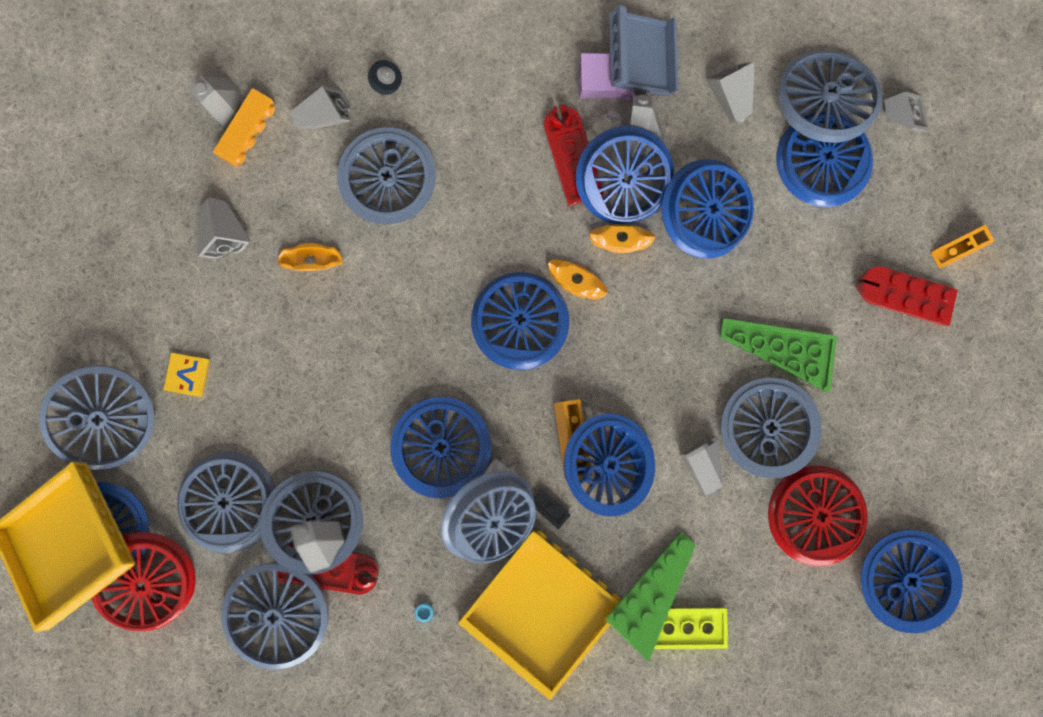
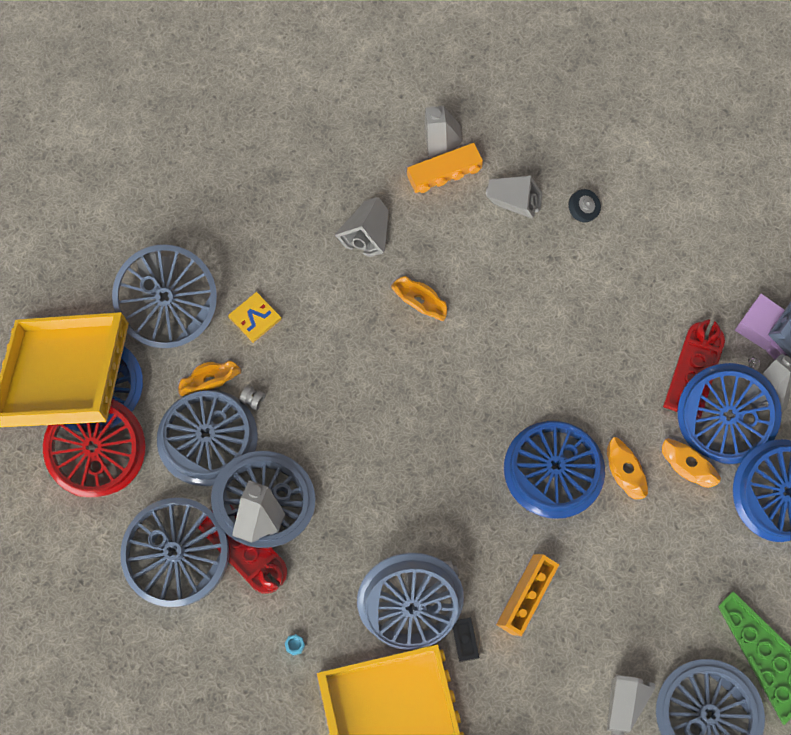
camera: 40 degrees right, 15 degrees down
sand blue piece [337,127,436,224] -> none
blue piece [390,397,491,498] -> none
blue piece [563,414,655,517] -> none
none -> light orange piece [178,360,241,396]
none -> light grey wheel [239,385,266,411]

